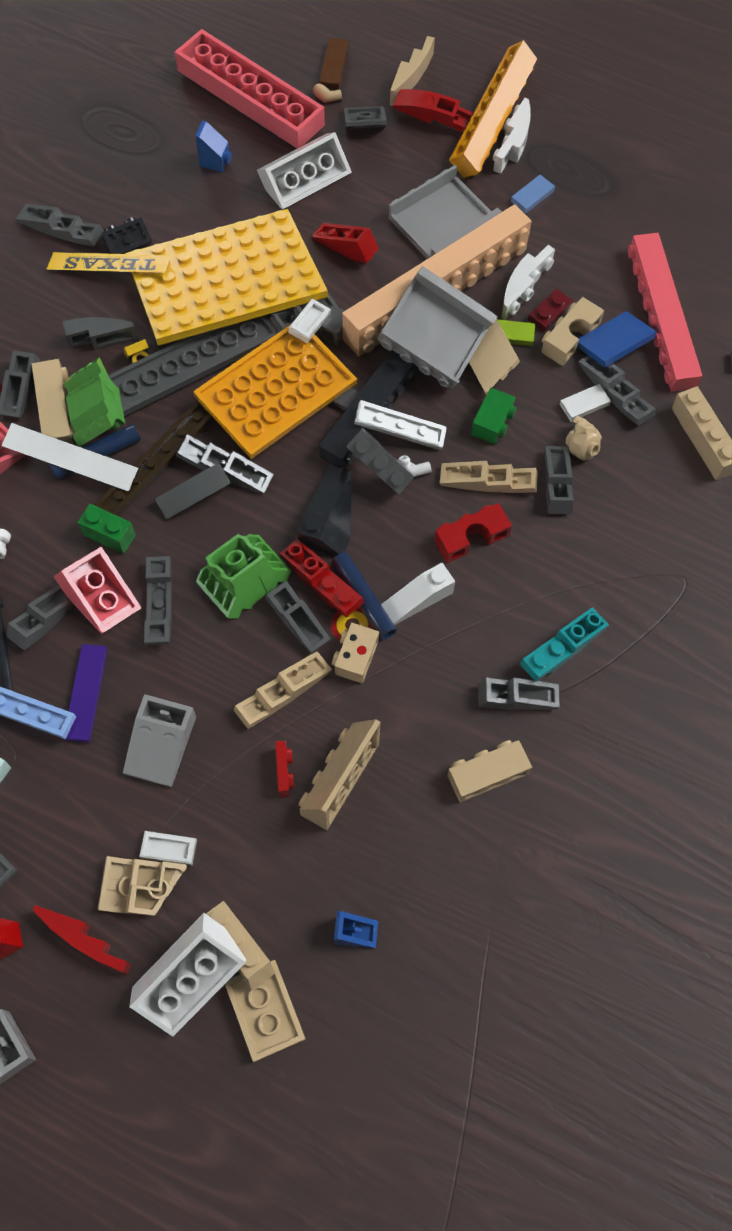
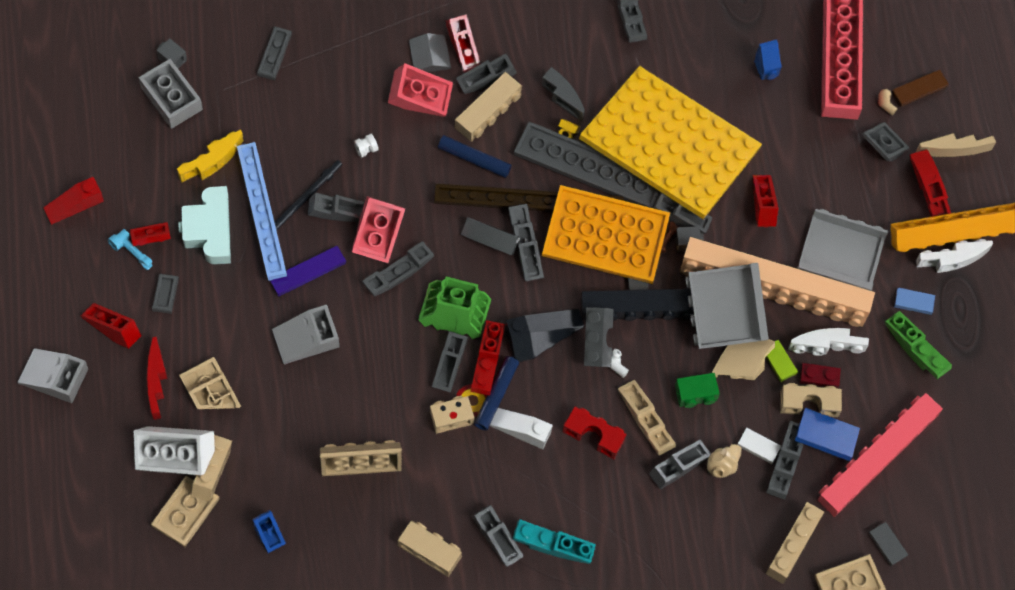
camera: 50 degrees right, 0 degrees up
white sticker [2,423,138,491] -> none
yellow sticker [46,252,171,273] -> none
bright green slope [64,357,125,447] -> none
green brick [77,504,136,554] -> none
black bracket [102,217,152,254] -> none
white tile [139,831,197,866] -> none
tan slope [234,652,332,729] -> none
white slope [257,132,352,209] -> none
red plate [275,741,294,798] -> none
white tile [288,299,331,343] -> none
white tile [354,400,447,450] -> none
none -> bright green slope [885,311,952,379]

